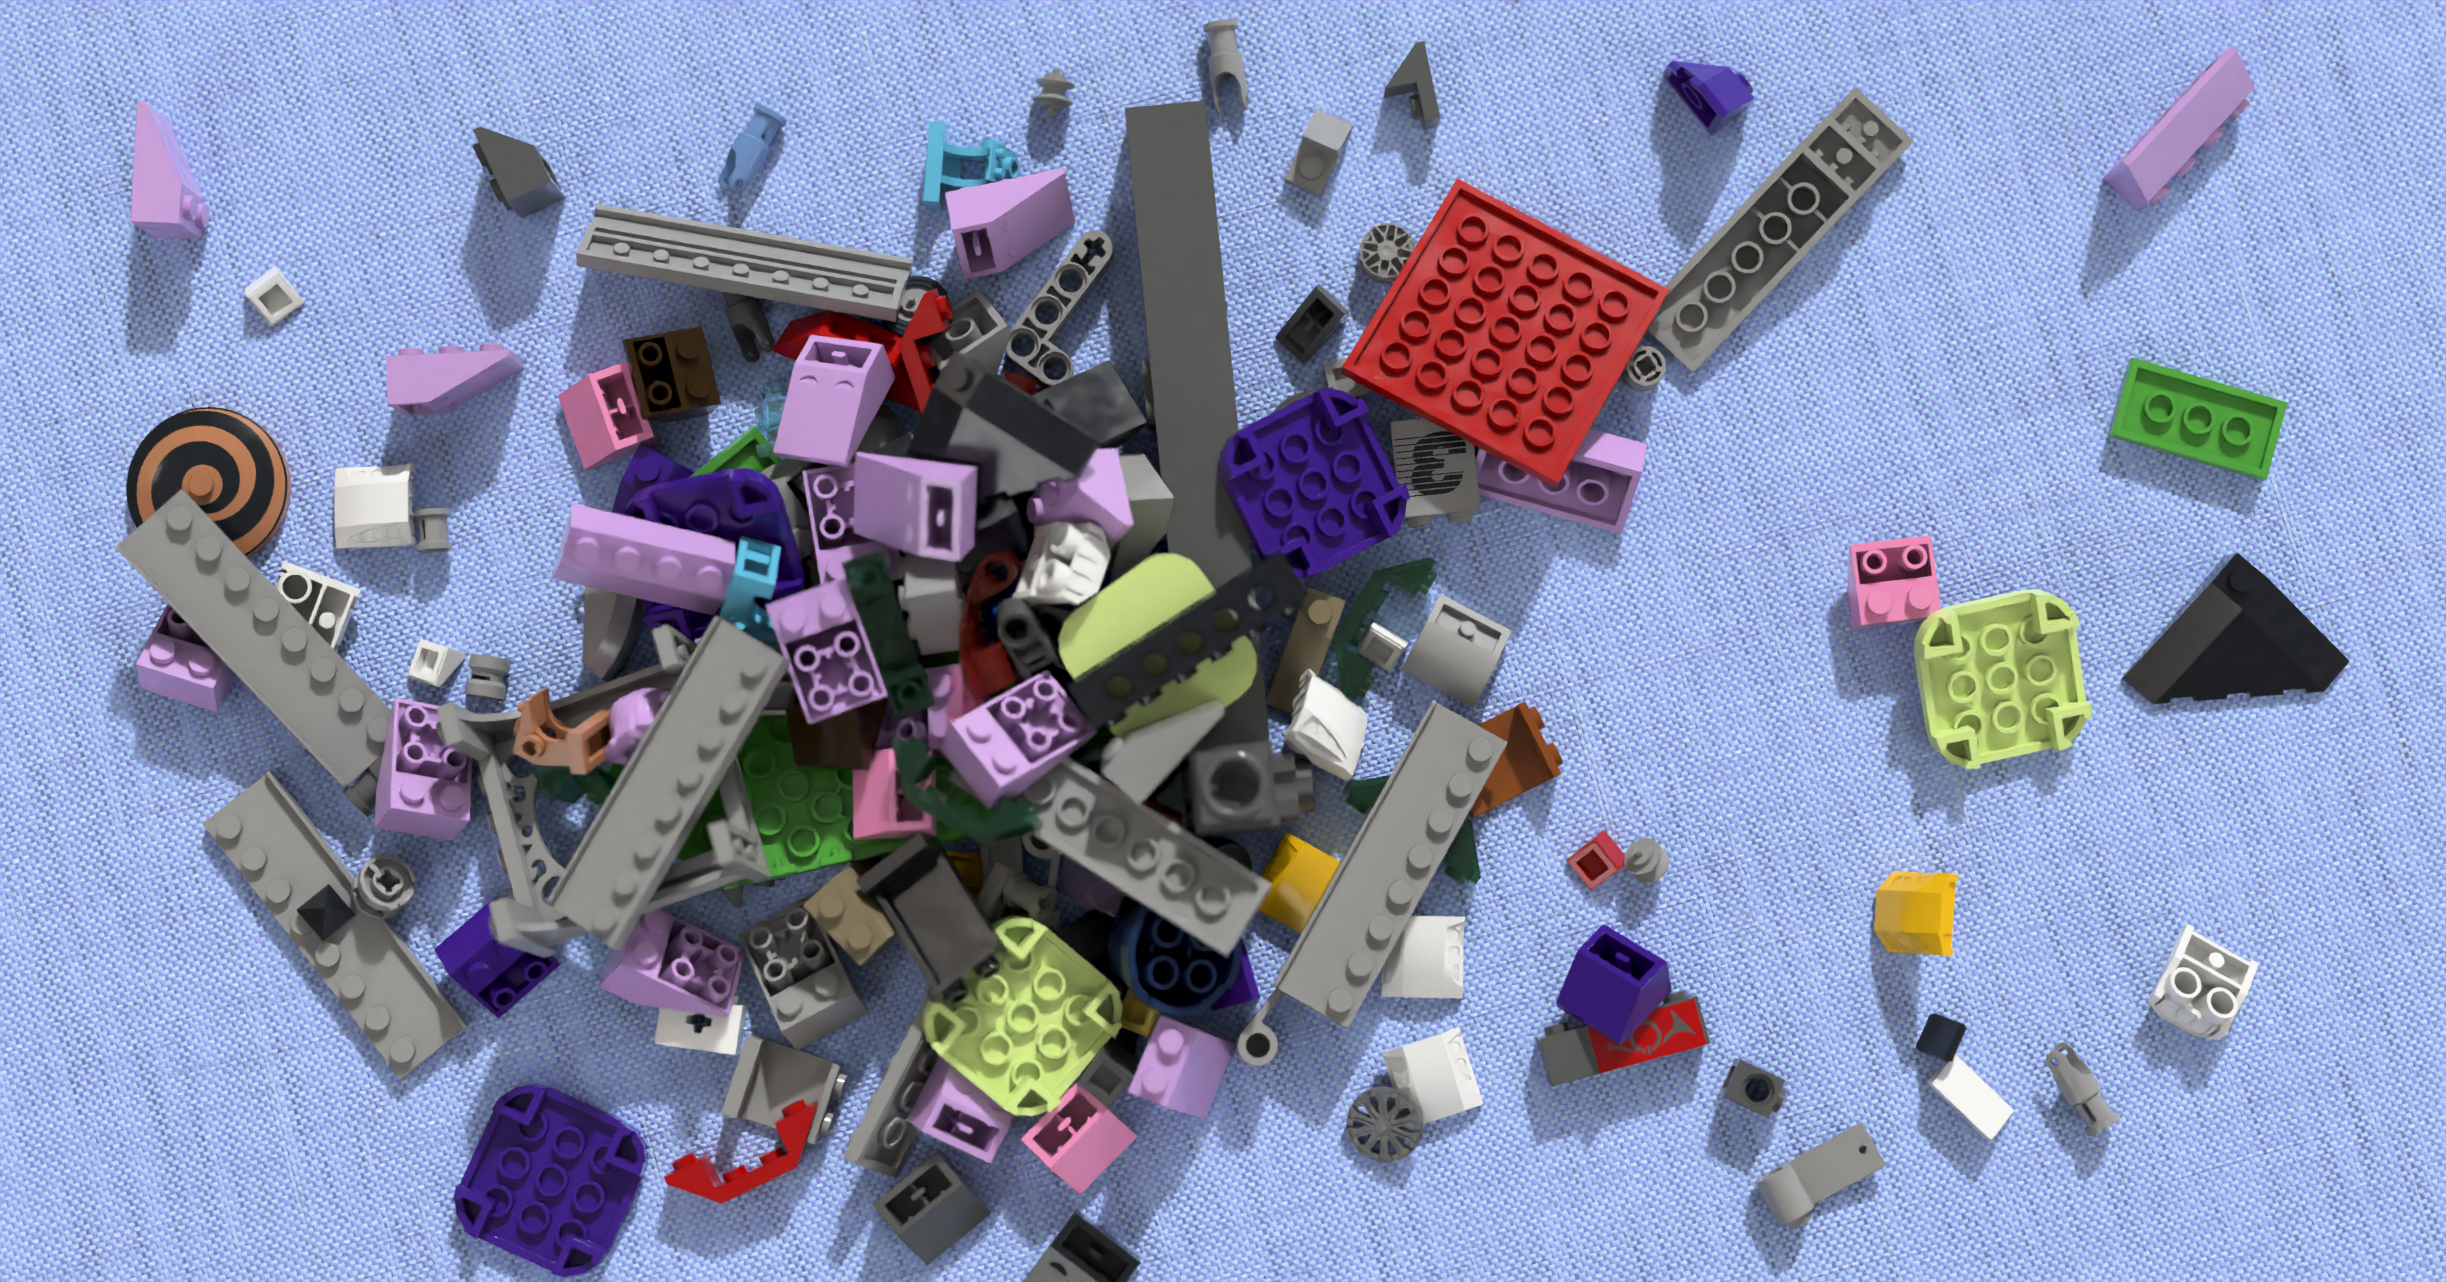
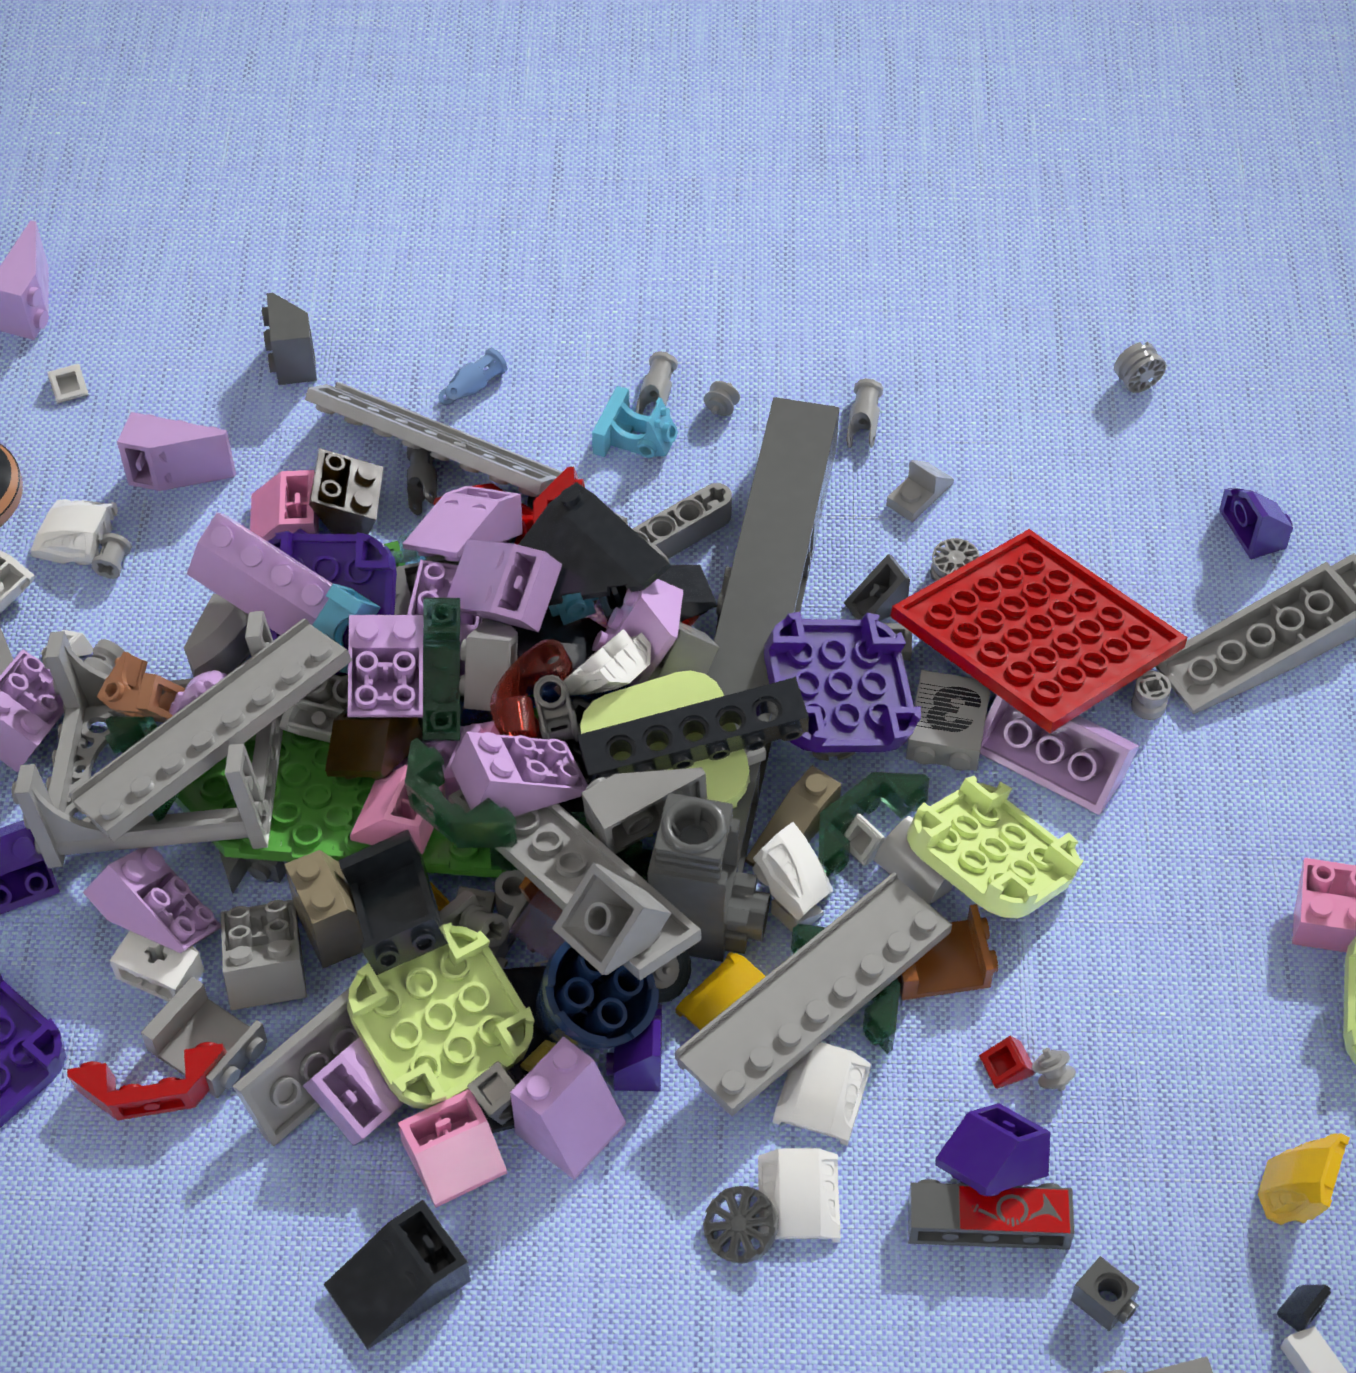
camera: 20 degrees right, 30 degrees down
dark grey slope [872,1149,991,1266] -> none
lavender slope [945,168,1075,280] -> none
light grey door [1235,958,1288,1068] -> none
dark grey slope [1383,41,1440,130] -> none
none -> light grey slope [552,863,671,975]
none -> light grey piece [636,351,678,415]
none -> yellowish green tile [907,776,1083,918]

